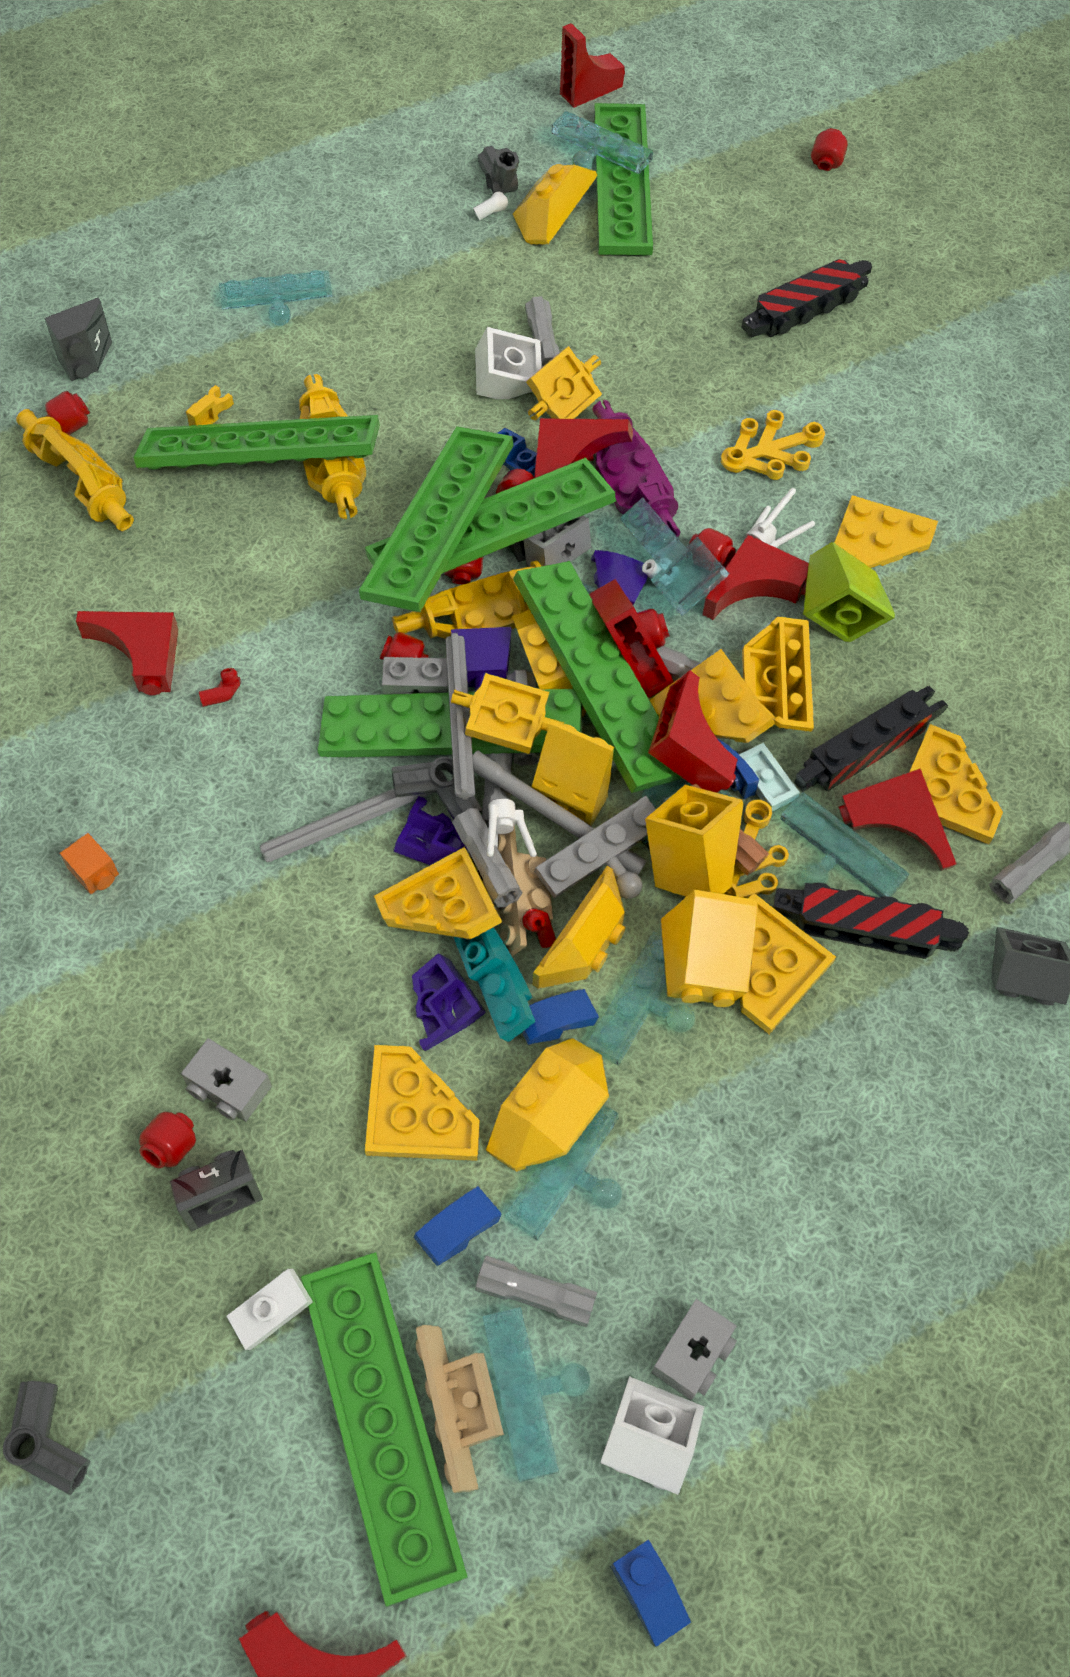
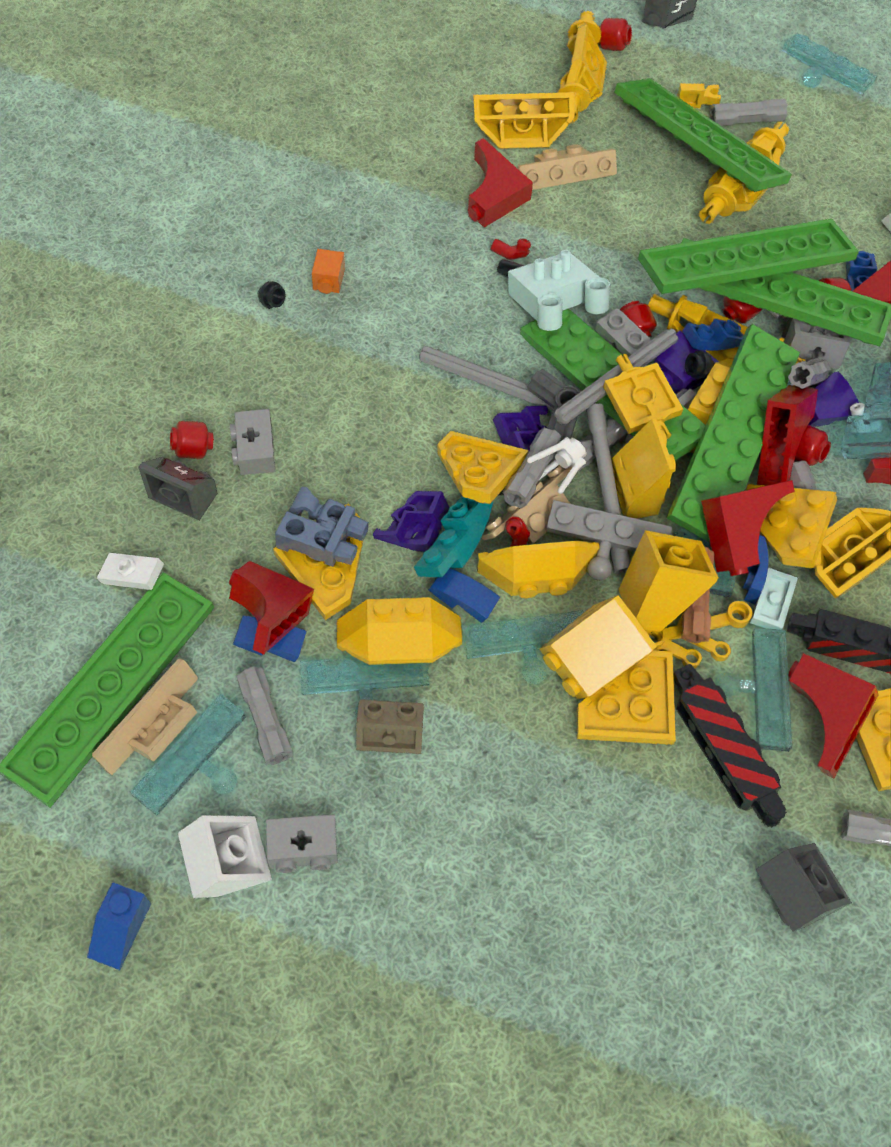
camera: 50 degrees right, 0 degrees up
none -> red arch [229,561,314,655]
none -> black plate [258,281,286,309]
none -> sand blue hips [275,487,369,567]
none -> dark tan bracket [356,700,424,754]
none -> yellow wedge [473,92,574,149]
none -> light aqua piece [497,250,610,331]
none -> tan bracket [518,145,617,190]
none -> blue slope [682,319,743,351]
none -> black plate [685,350,715,379]
none -> light grey axle [709,99,787,126]
none -> light grey axle [788,357,831,389]

